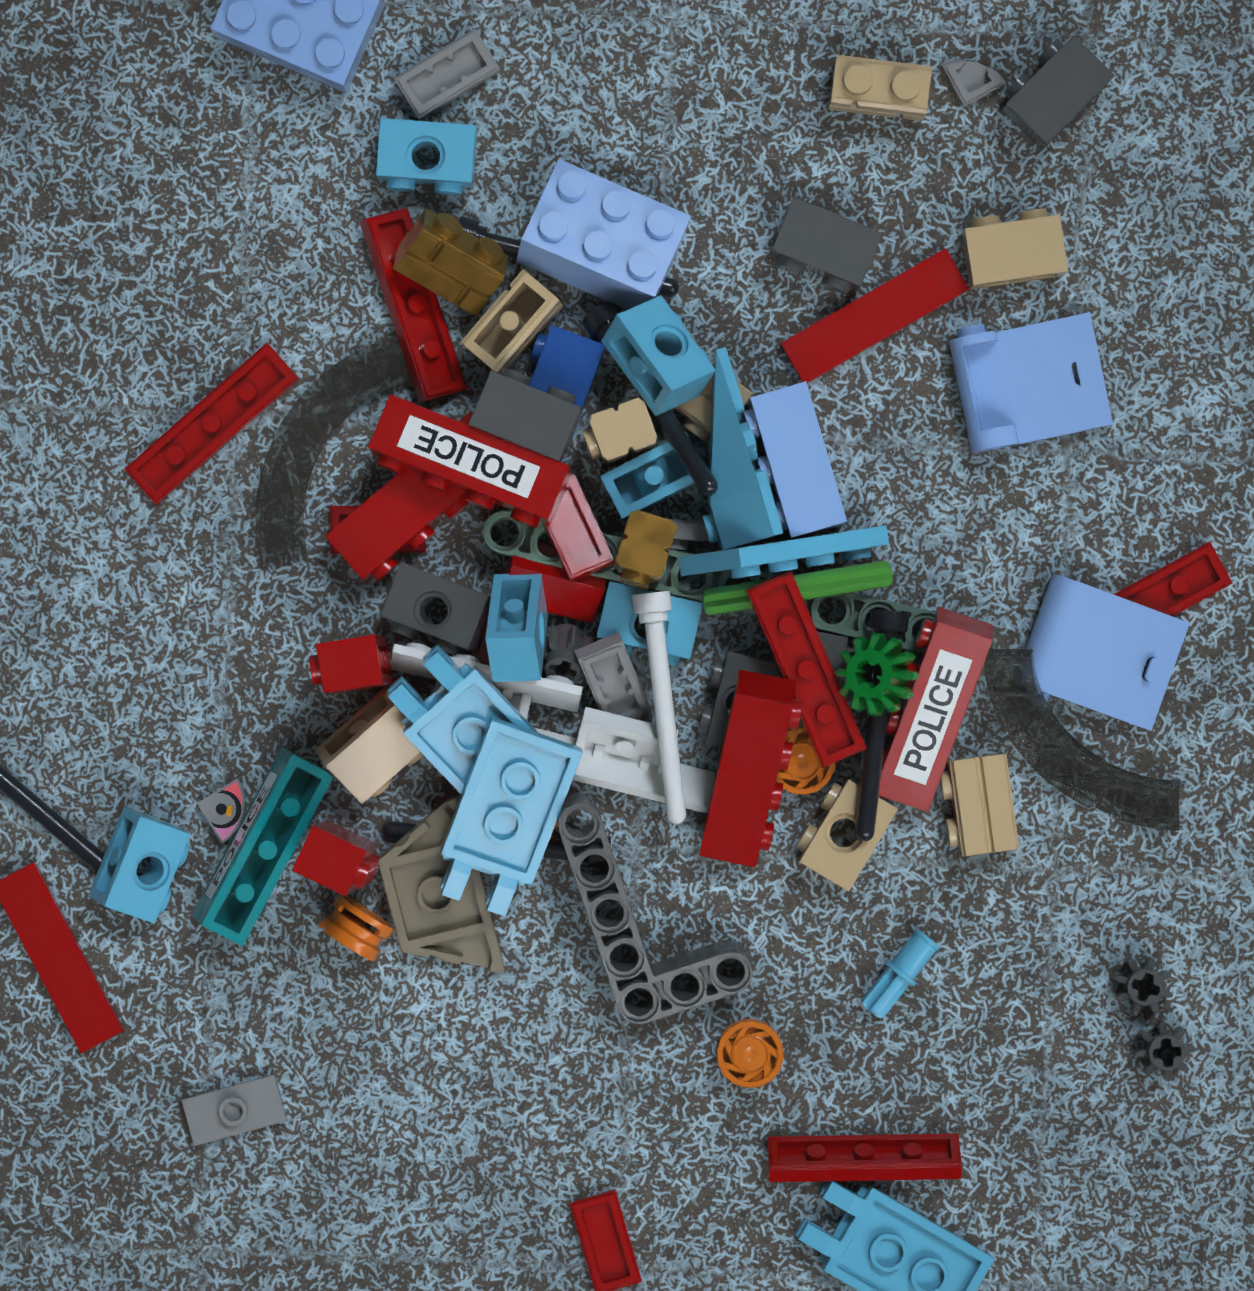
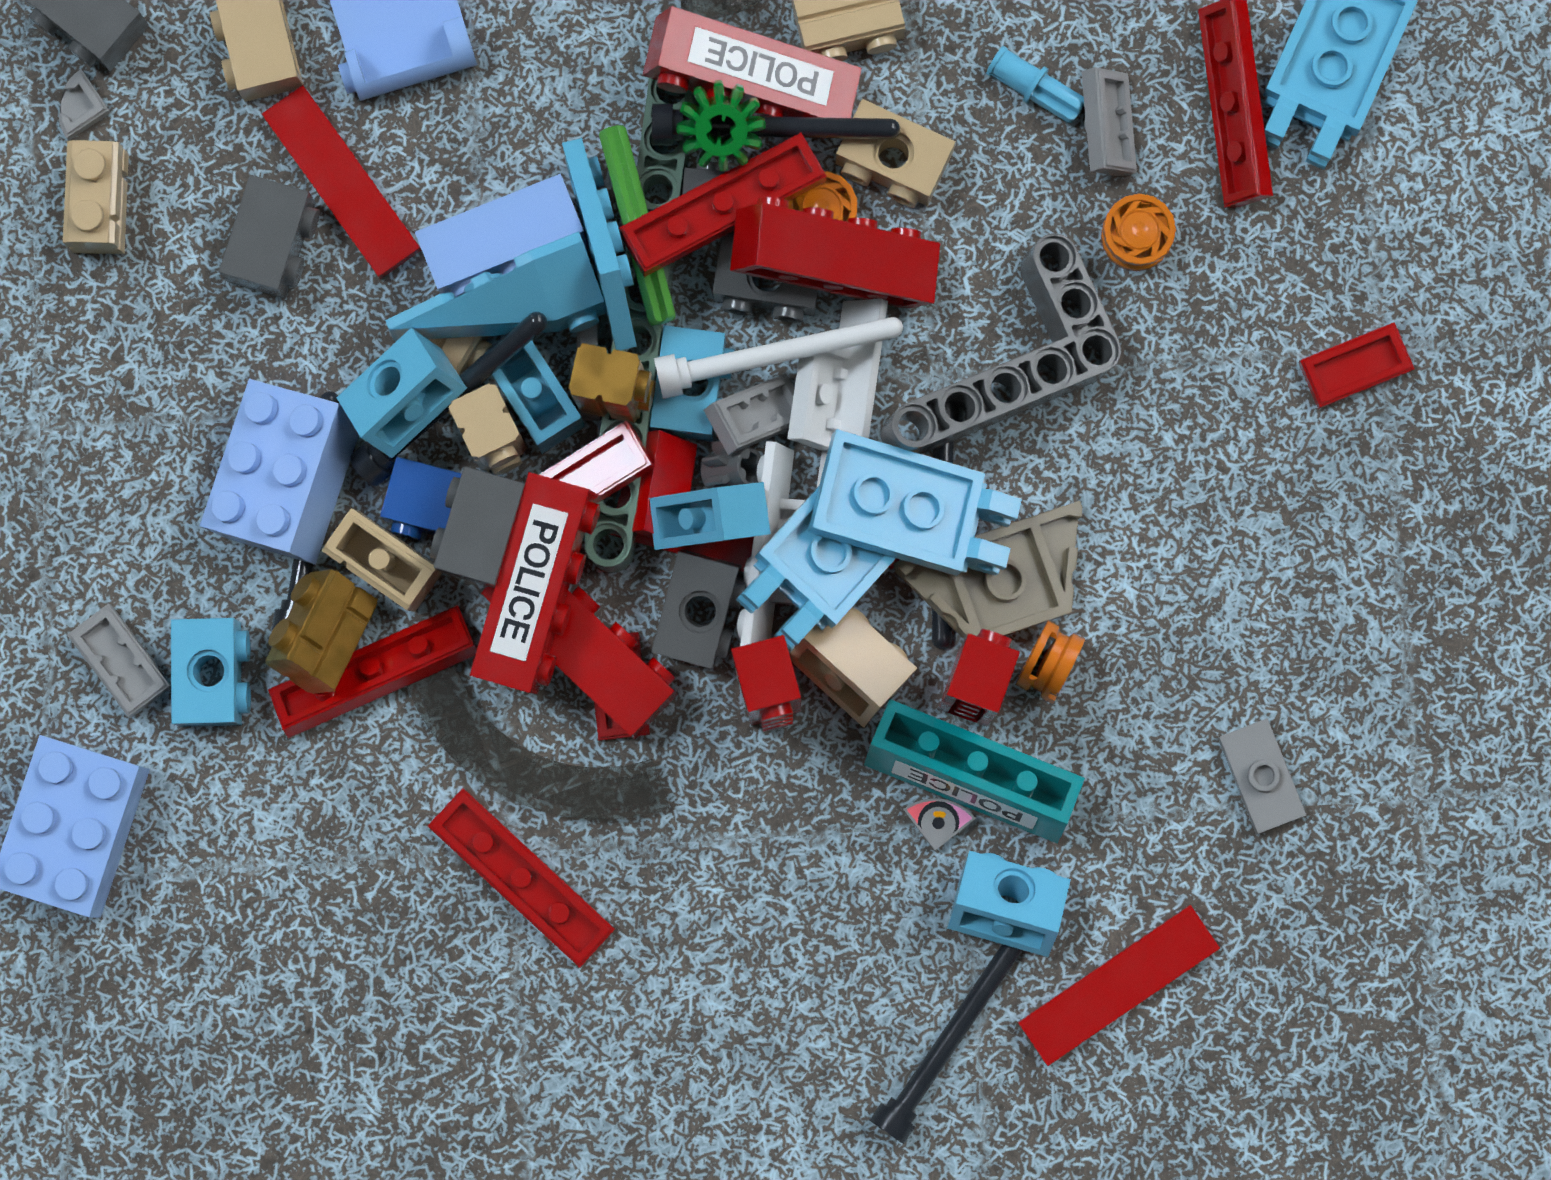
camera: 90 degrees left, 5 degrees down
none -> light grey plate [1081,67,1137,176]

